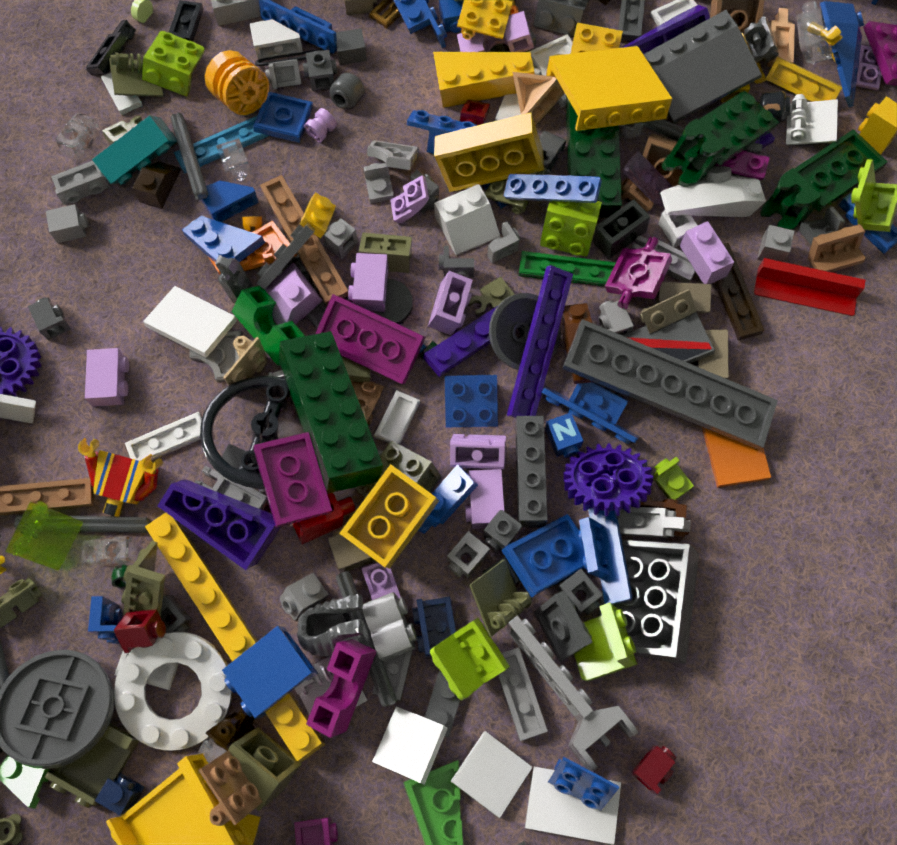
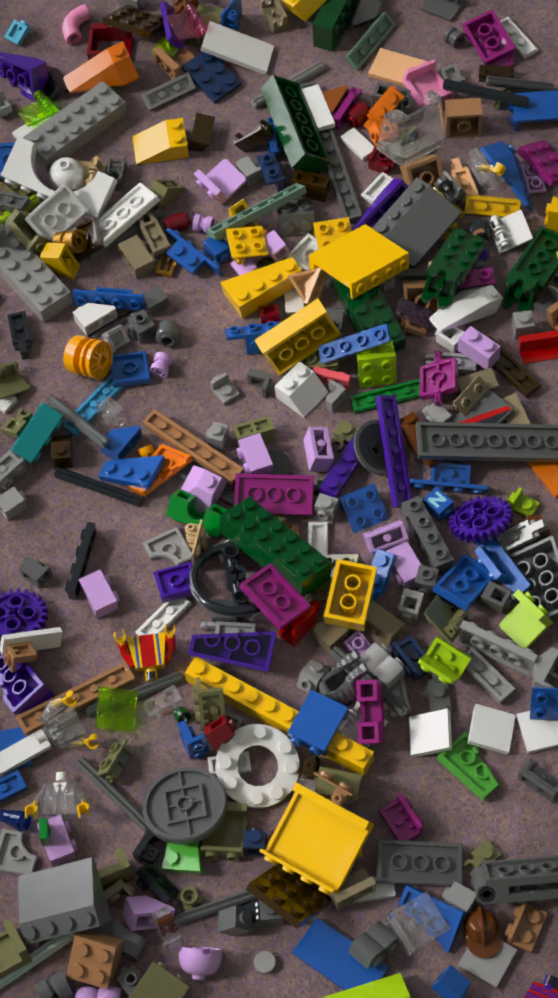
camera: 20 degrees left, 10 degrees down
lime bracket [142,31,204,97] -> none
white tile [143,286,237,358] -> none
dark grey hinge [215,255,253,303] -> none
dark grey plate [257,222,315,290] -> none
yellow plate [300,192,336,239] -> none
light grey tile [367,140,419,170] -> none
lavender slope [390,175,429,223] -> none
dark grey bracket [439,246,474,278] -> none
dark grey hinge [533,591,592,662] -> none
pearl dark grey brick [593,200,650,259] -> none
light grey tile [706,166,731,183] -> none
none -> black axle [54,467,144,507]
none -> black plate [65,522,97,600]
none -> dark purple plate [153,562,200,603]
none -> coral plate [313,366,351,390]
none -> light grey brick [313,493,339,525]
none -> dark tan hinge [365,601,405,648]

